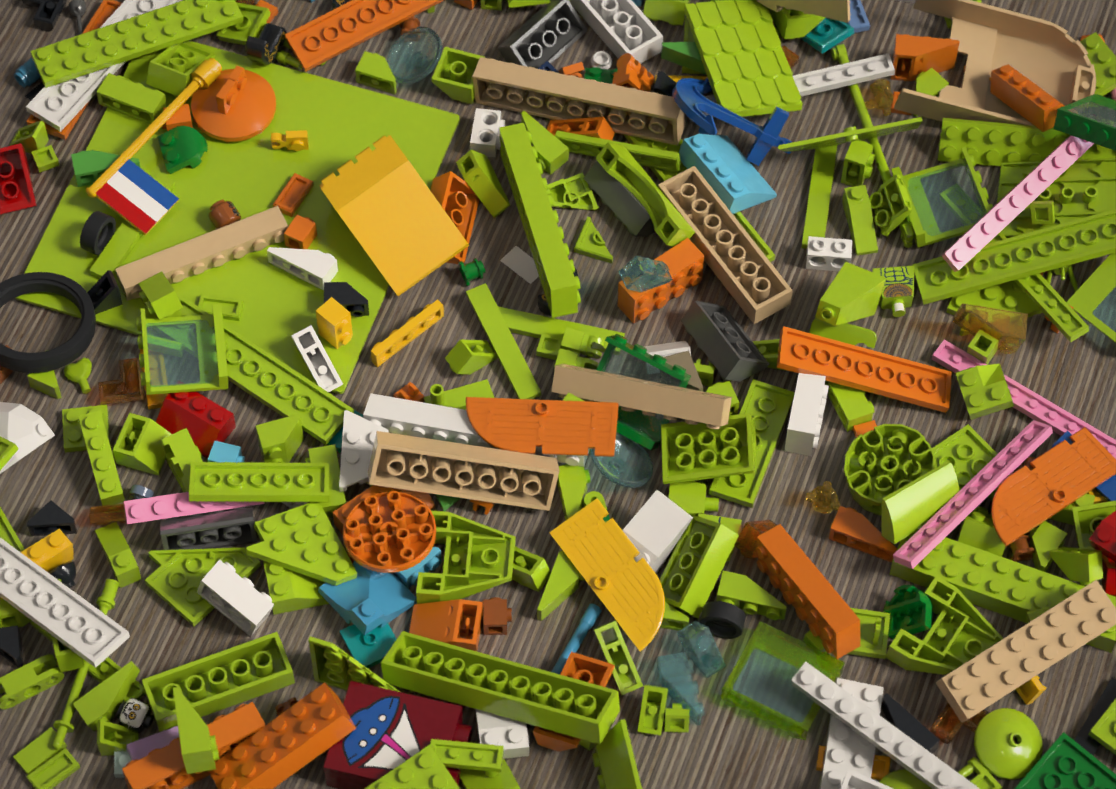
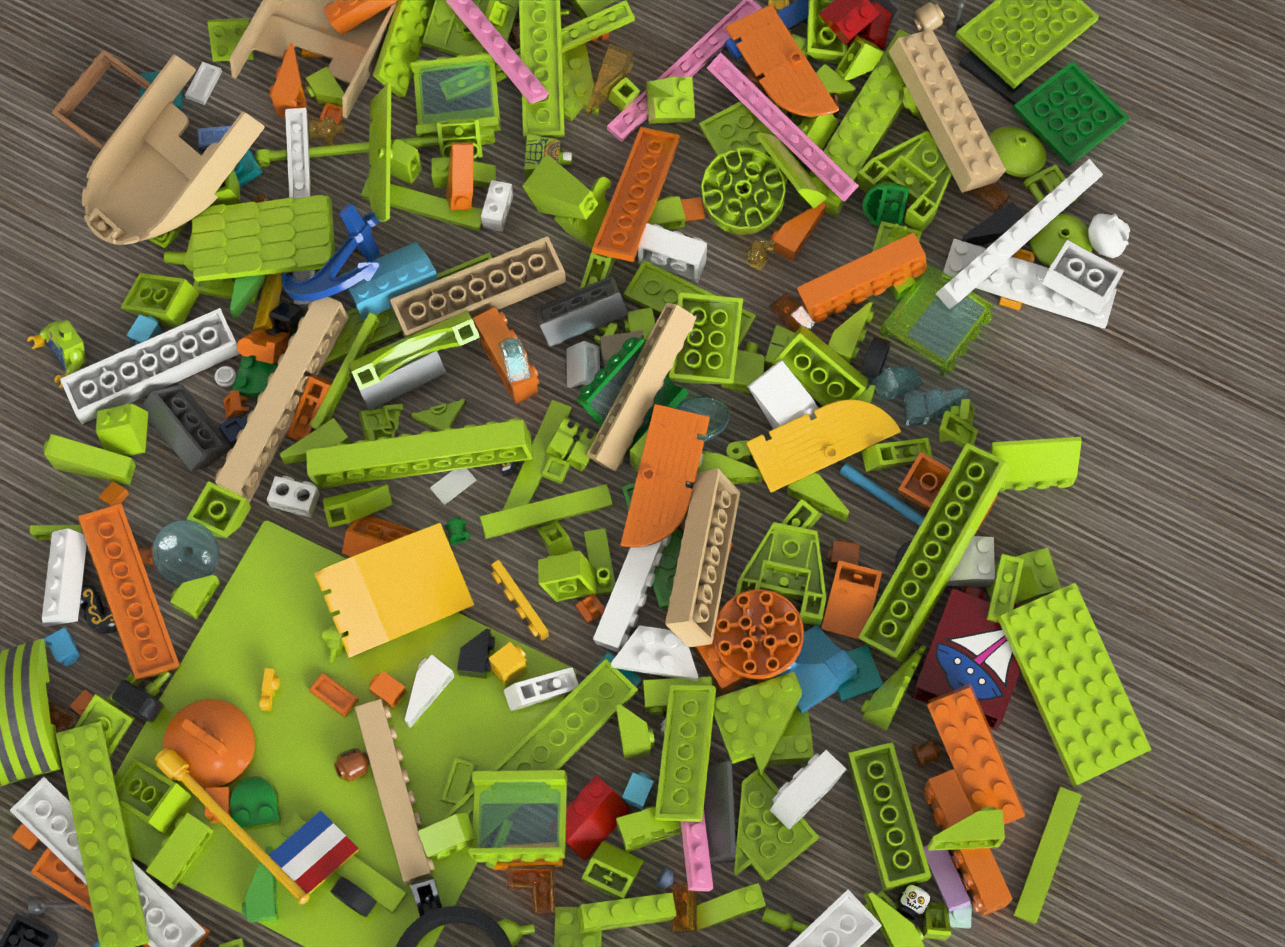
camera: 80 degrees left, 10 degrees up
none -> orange slope [445,142,473,210]
none -> lime slope [538,551,597,602]

